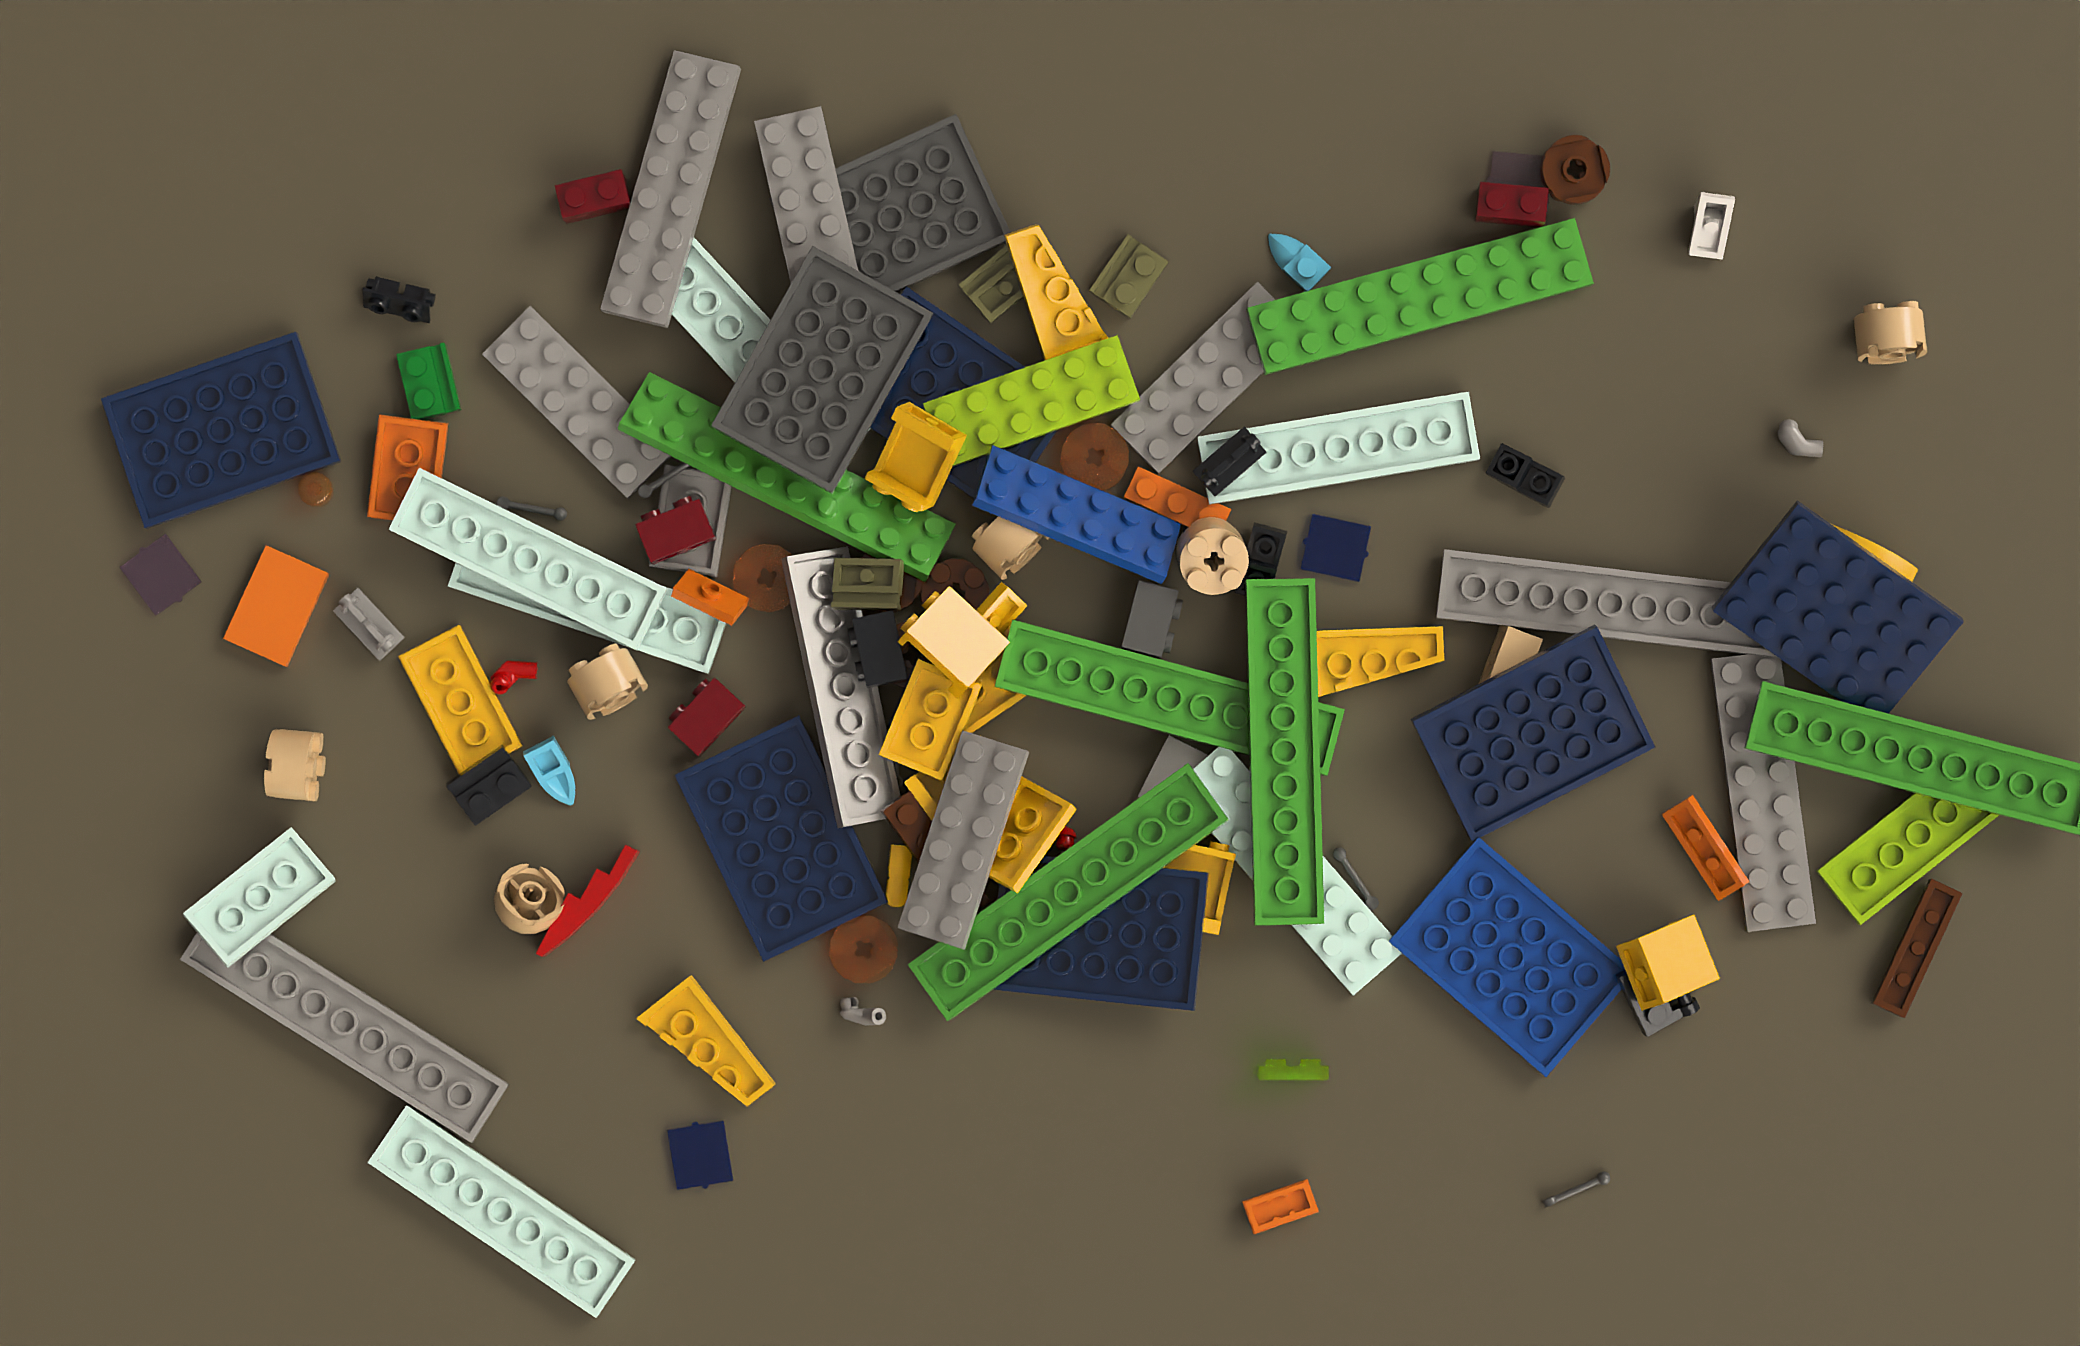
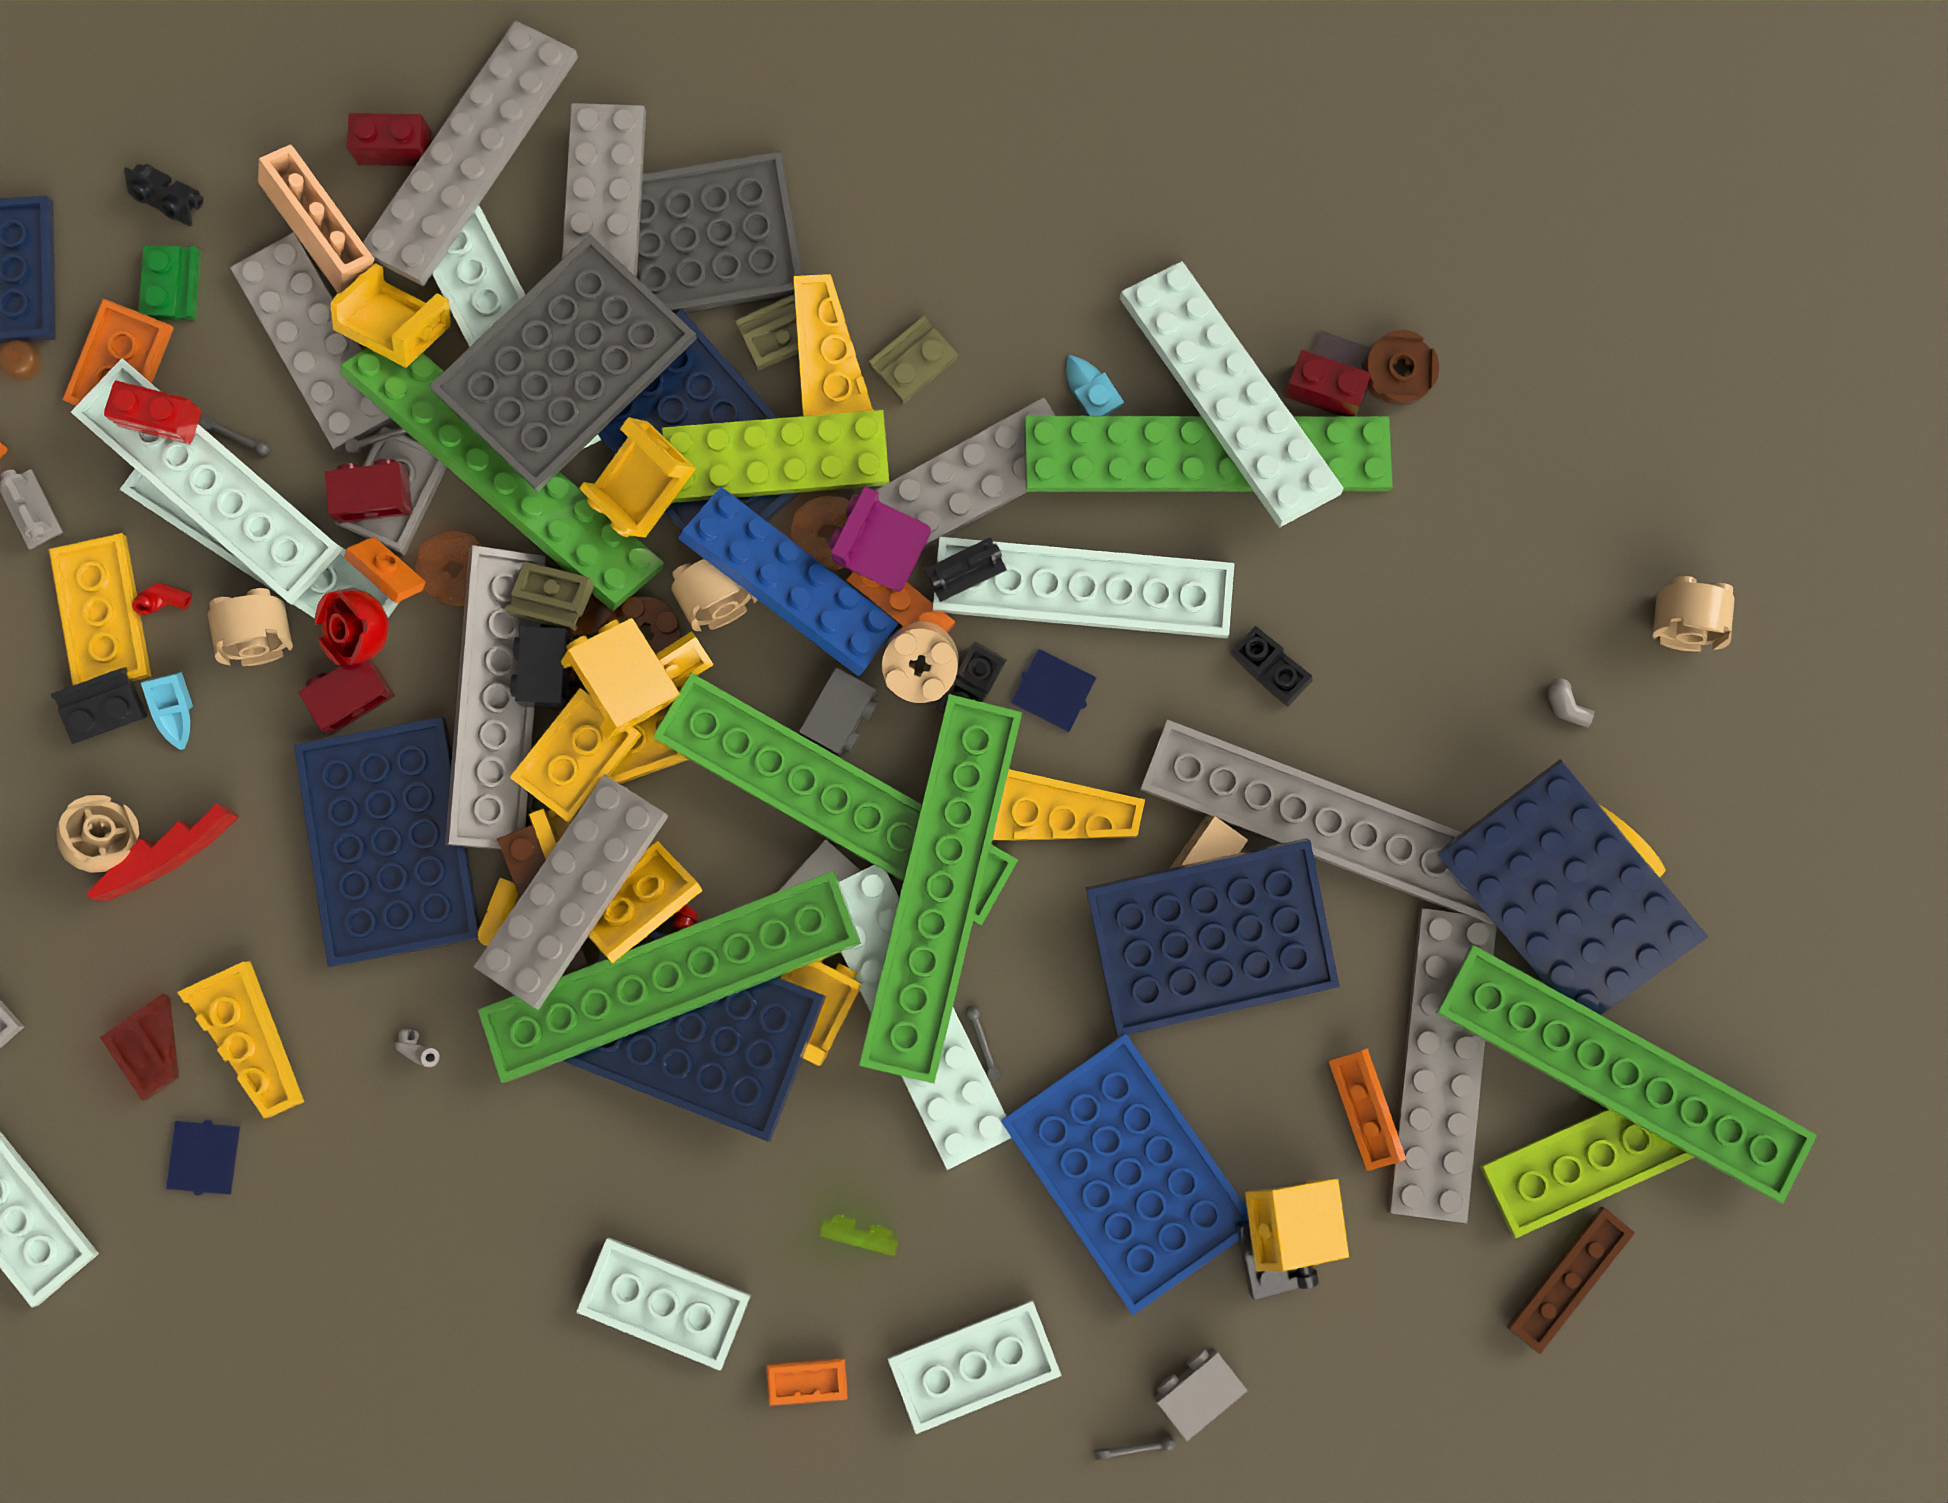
camera: 10 degrees right, 5 degrees down
clear orange plate [830,916,898,983] -> none
white slope [1688,192,1735,260] -> none
none -> clear red wing [100,994,179,1100]
none -> red brick [104,380,201,445]
none -> light nougat brick [258,144,374,293]
none -> red cylinder [315,589,389,665]
none -> yellow panel [330,263,451,368]
none -> light aqua plate [577,1237,751,1370]
none -> magenta bracket [829,486,931,592]
none -> light aqua plate [888,1300,1061,1434]
none -> light aqua plate [1120,261,1344,528]
none -> light grey brick [1154,1348,1248,1441]

